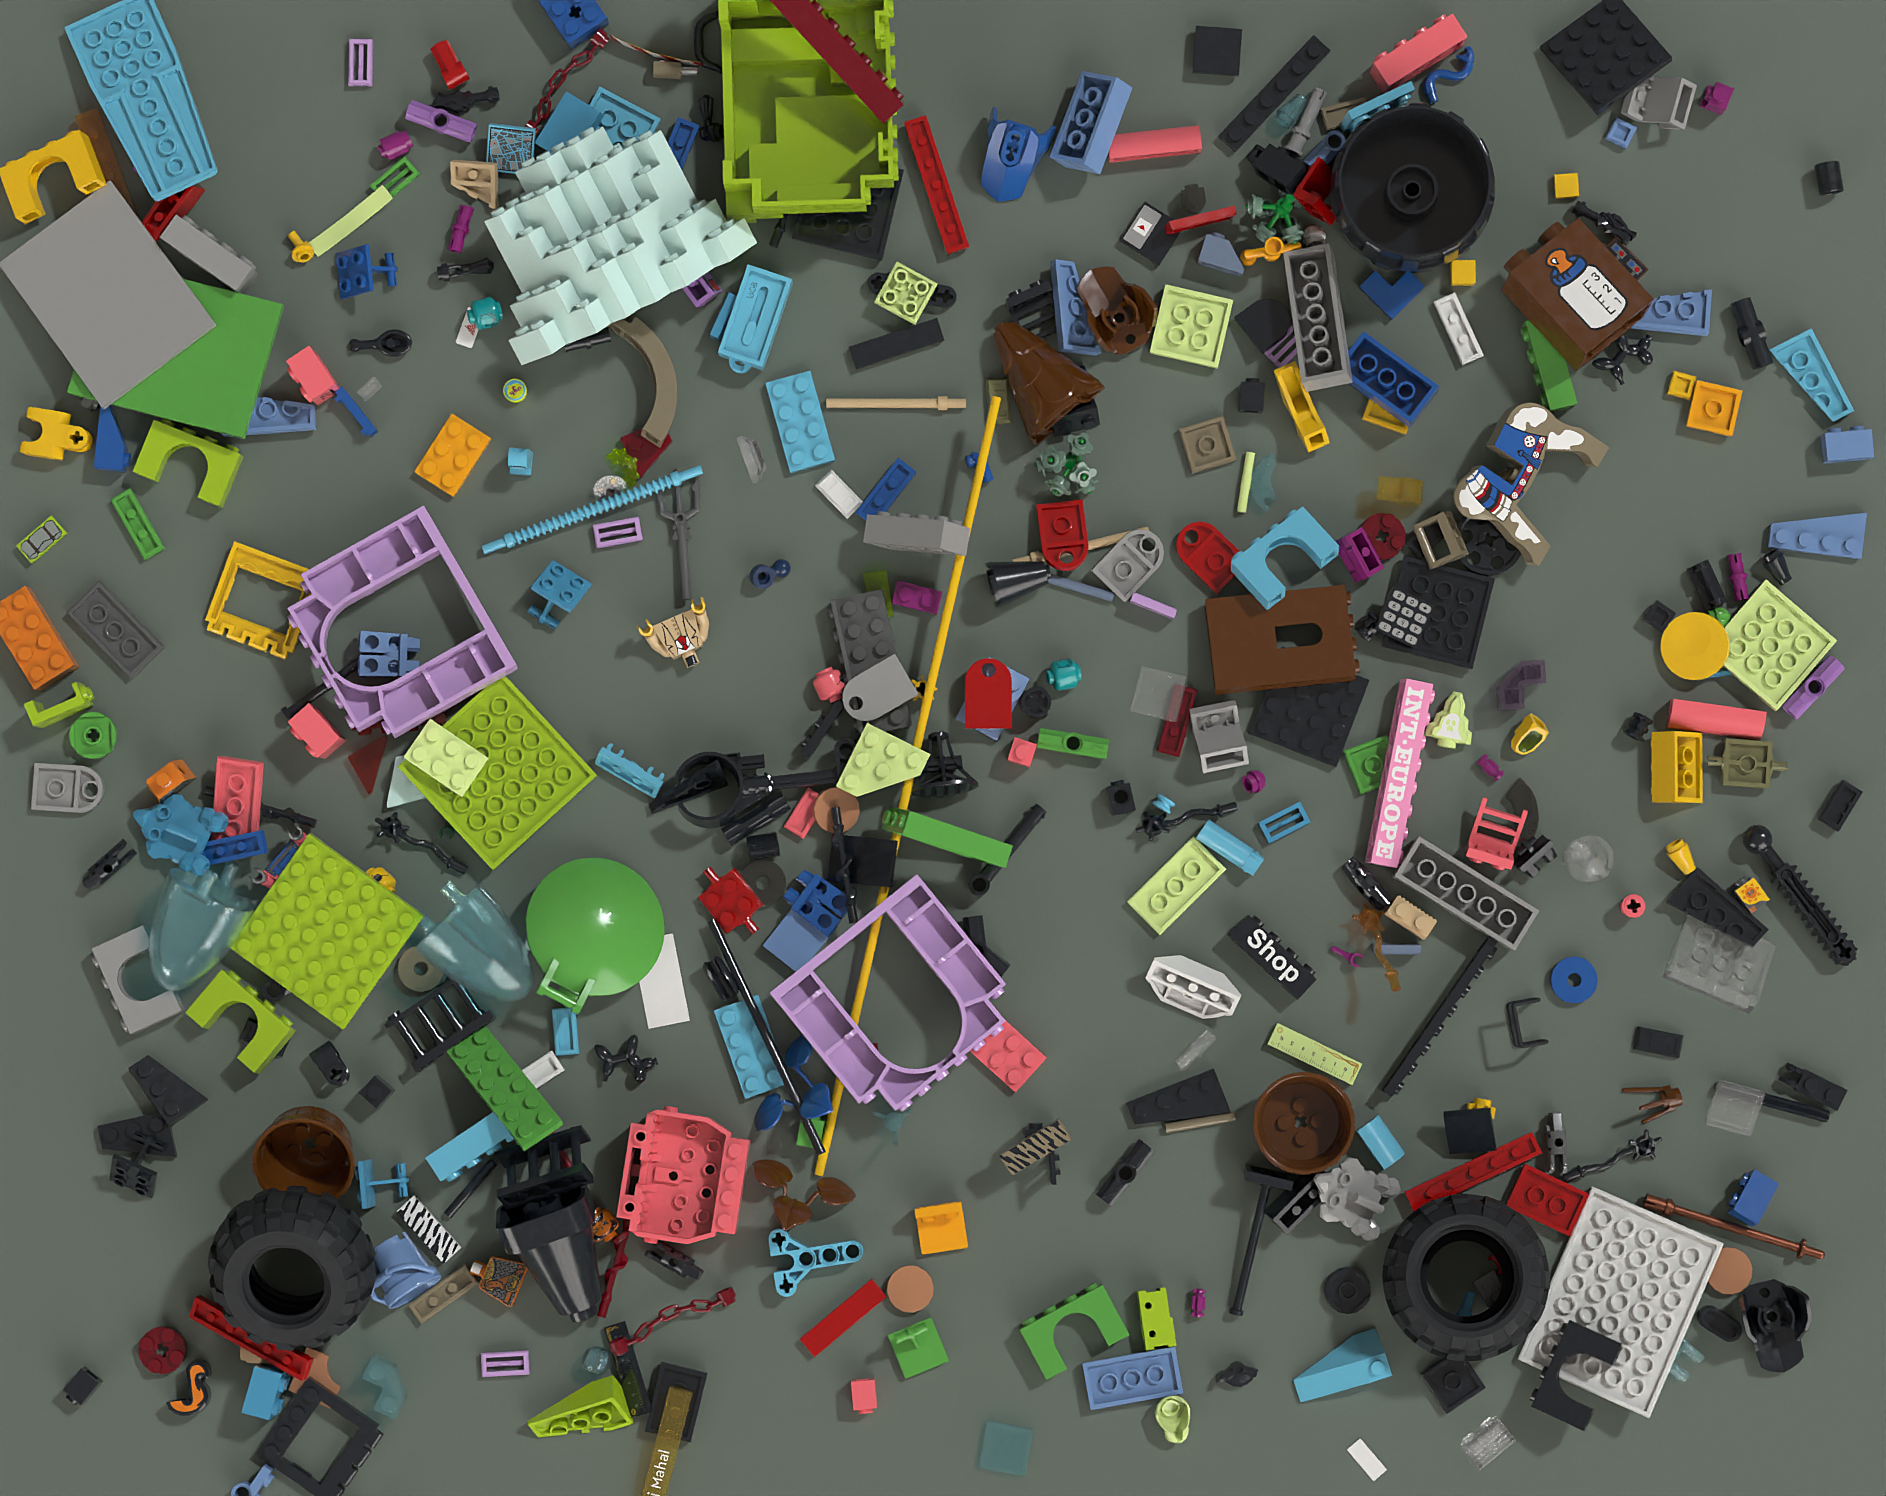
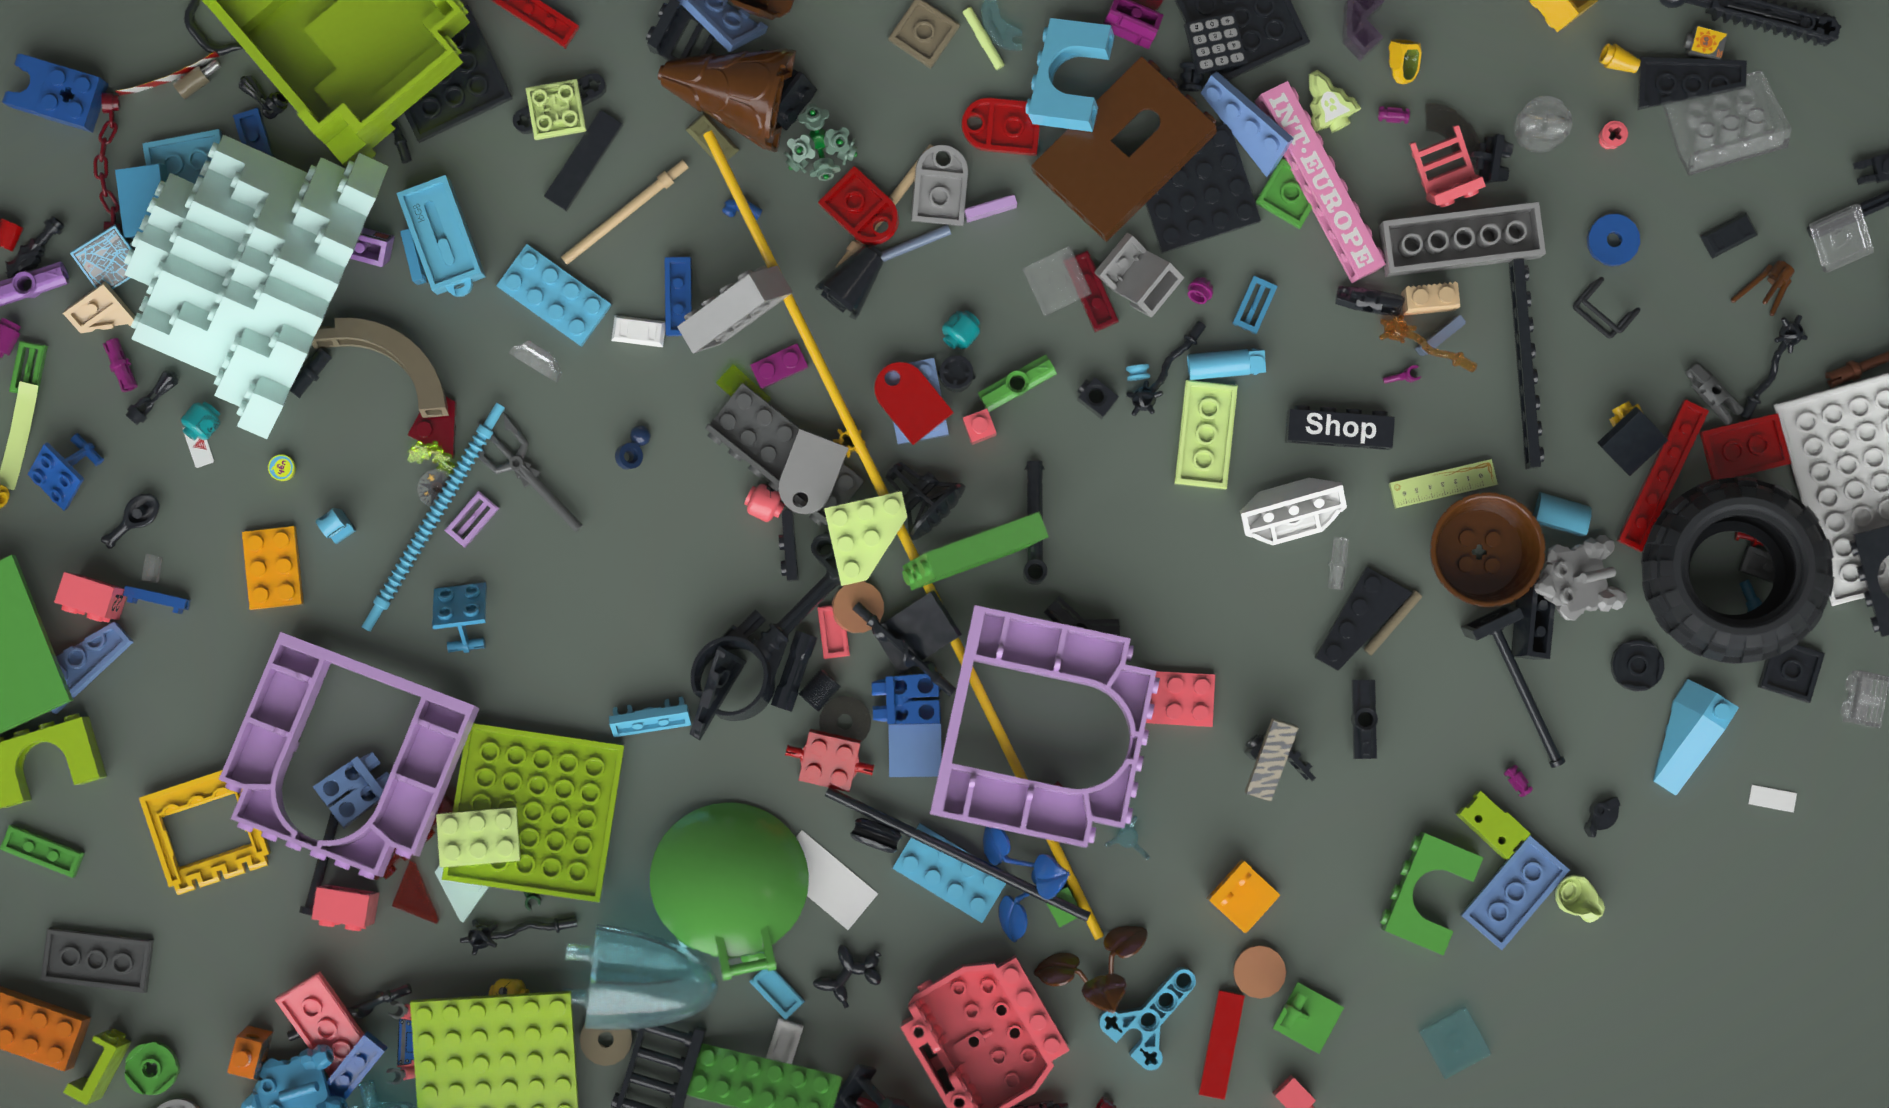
camera: 40 degrees left, 0 degrees up
tan torso [637,597,709,668] -> none
none -> medium blue wing [1201,72,1294,177]

